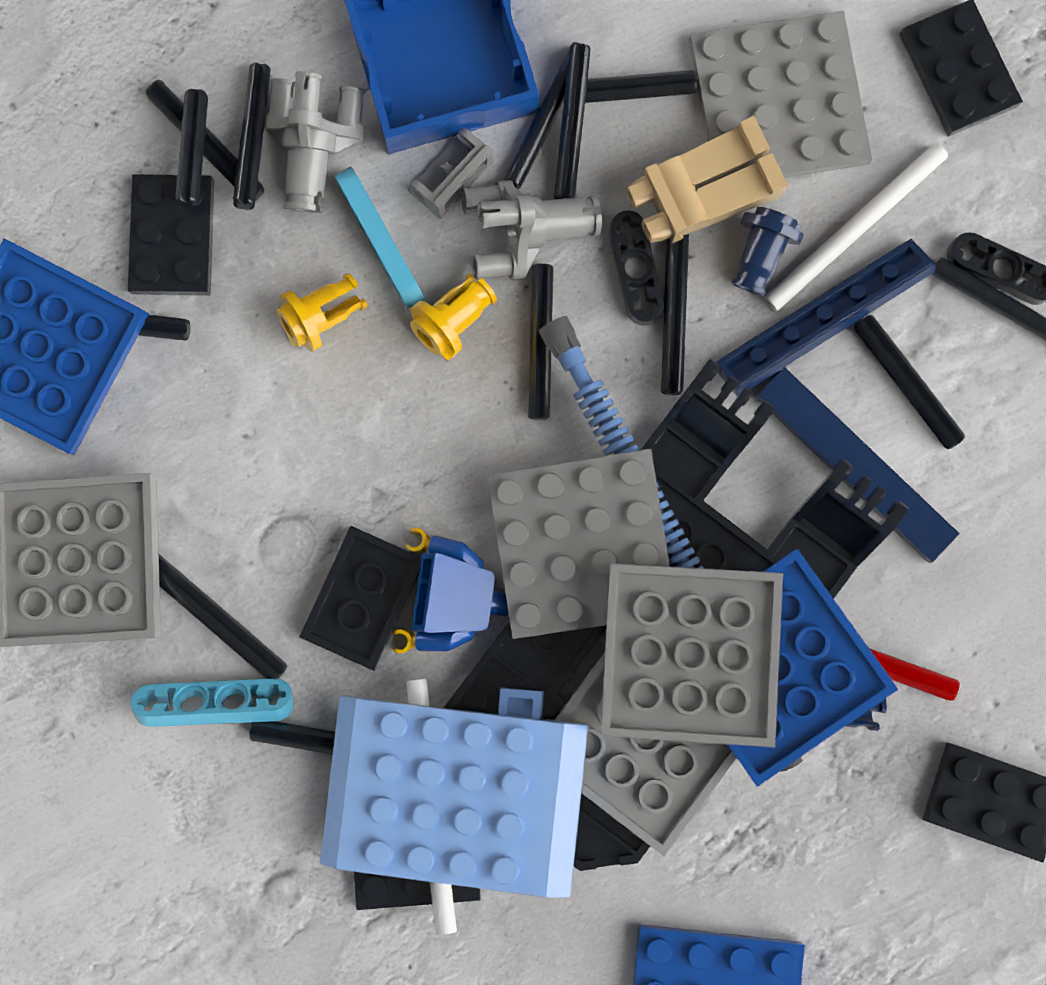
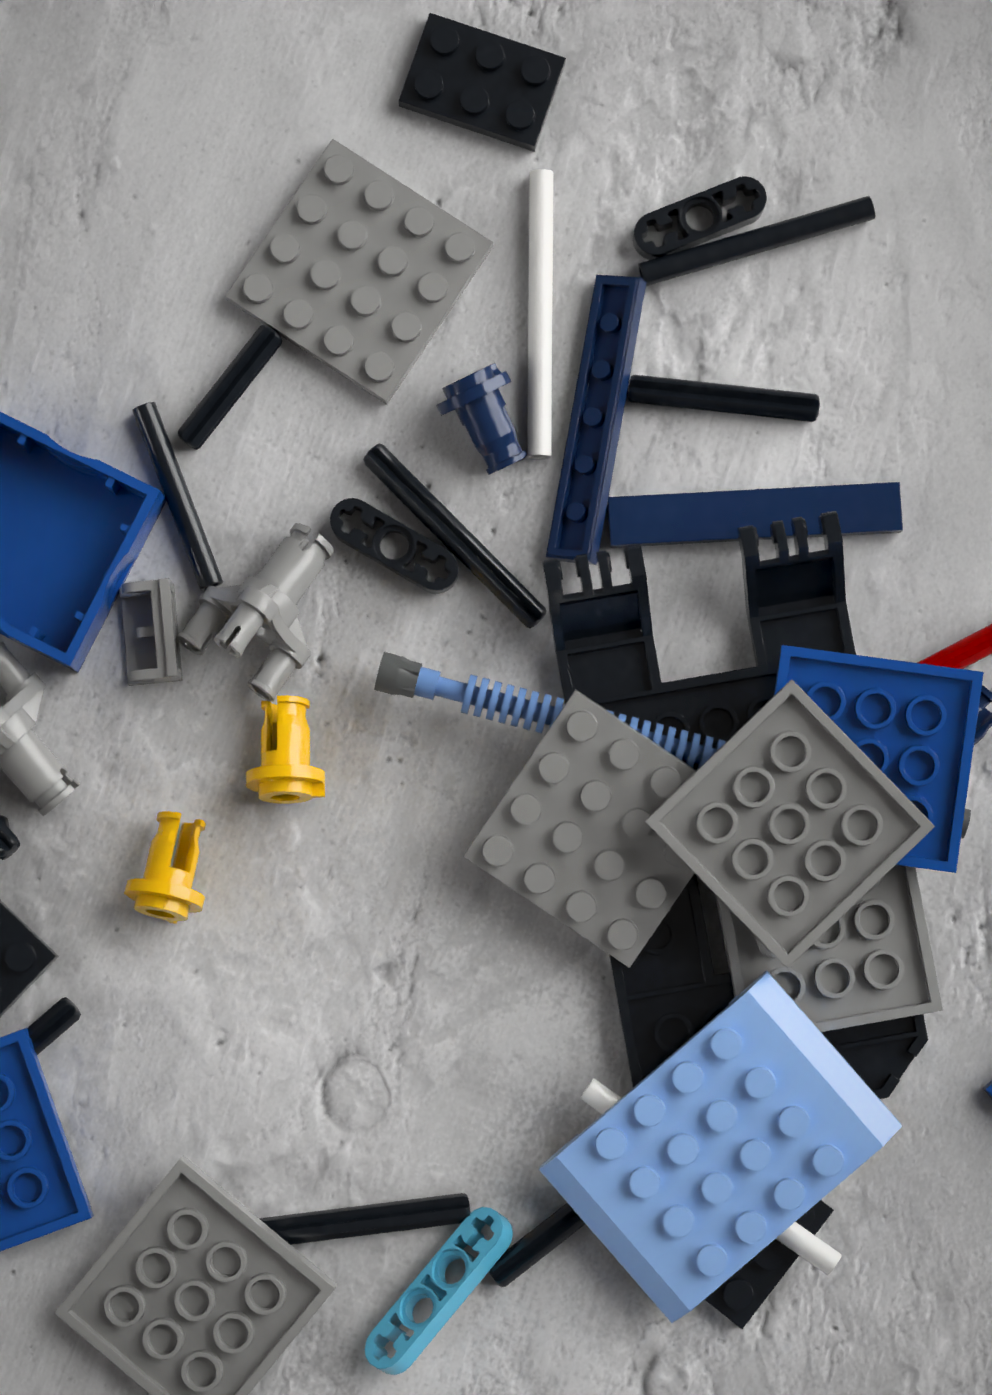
camera: 40 degrees left, 0 degrees up
black plate [299,525,421,671] -> none
medium azure beam [334,167,425,310] -> none
torso [392,528,509,654] -> none
medium blue tile [498,688,544,720] -> none
black axle [528,263,554,421] -> none
black axle [554,43,591,199] -> none
tan hips [626,116,788,243] -> none

